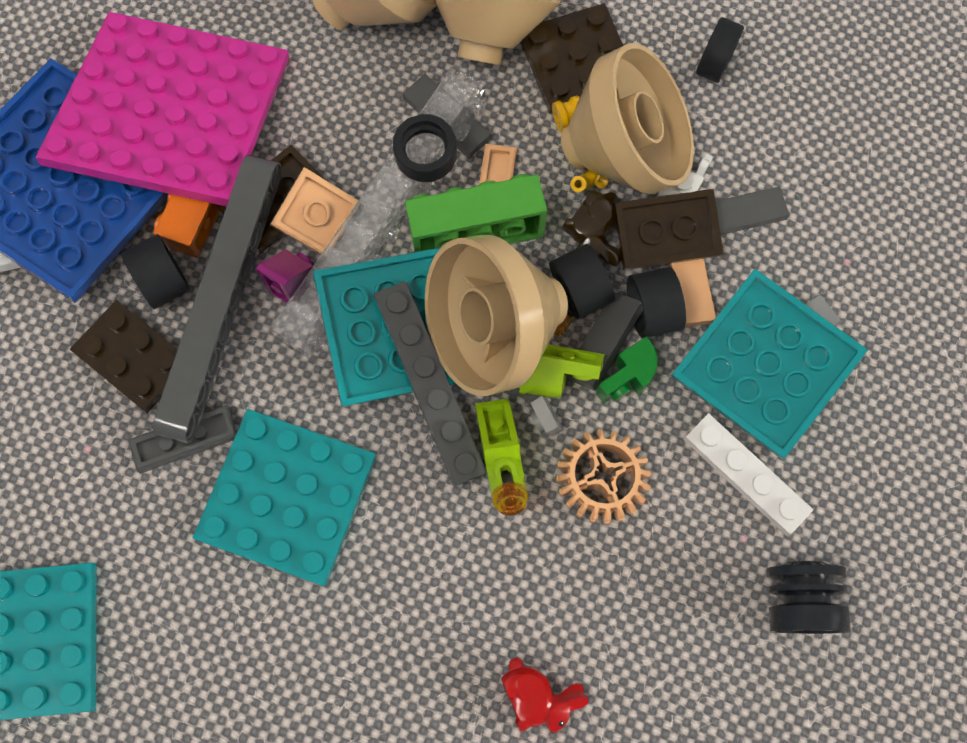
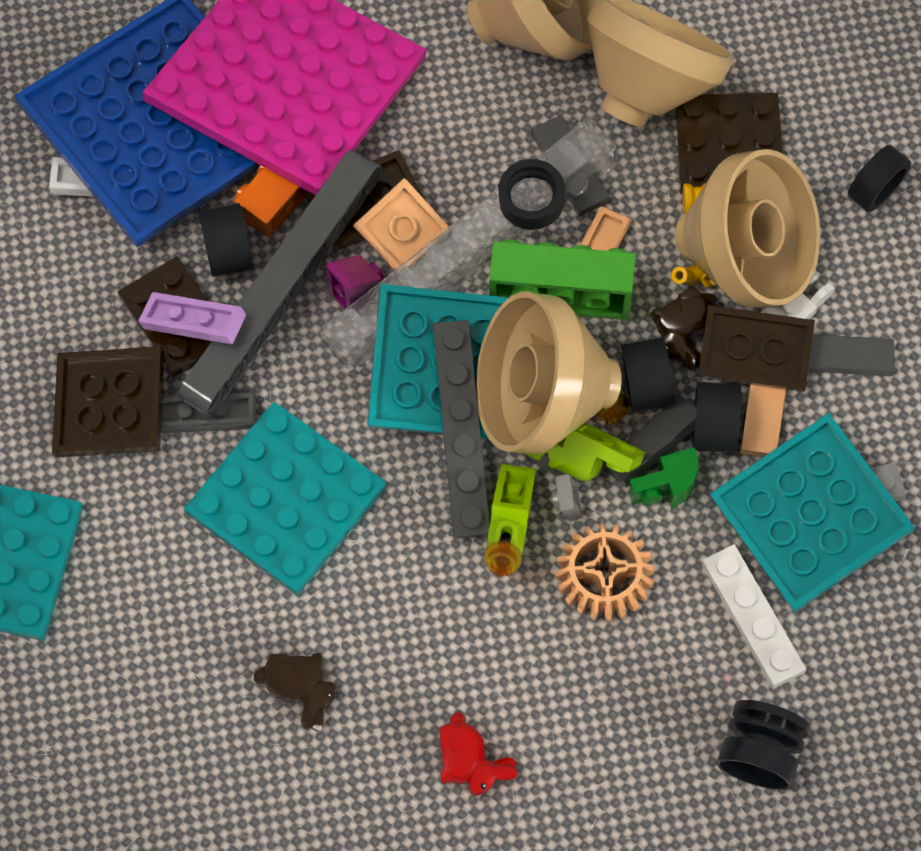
camera: 20 degrees right, 5 degrees down
none -> dark brown plate [52,346,164,457]
none -> lavender plate [138,292,247,345]
none -> dark brown animal [254,653,337,732]

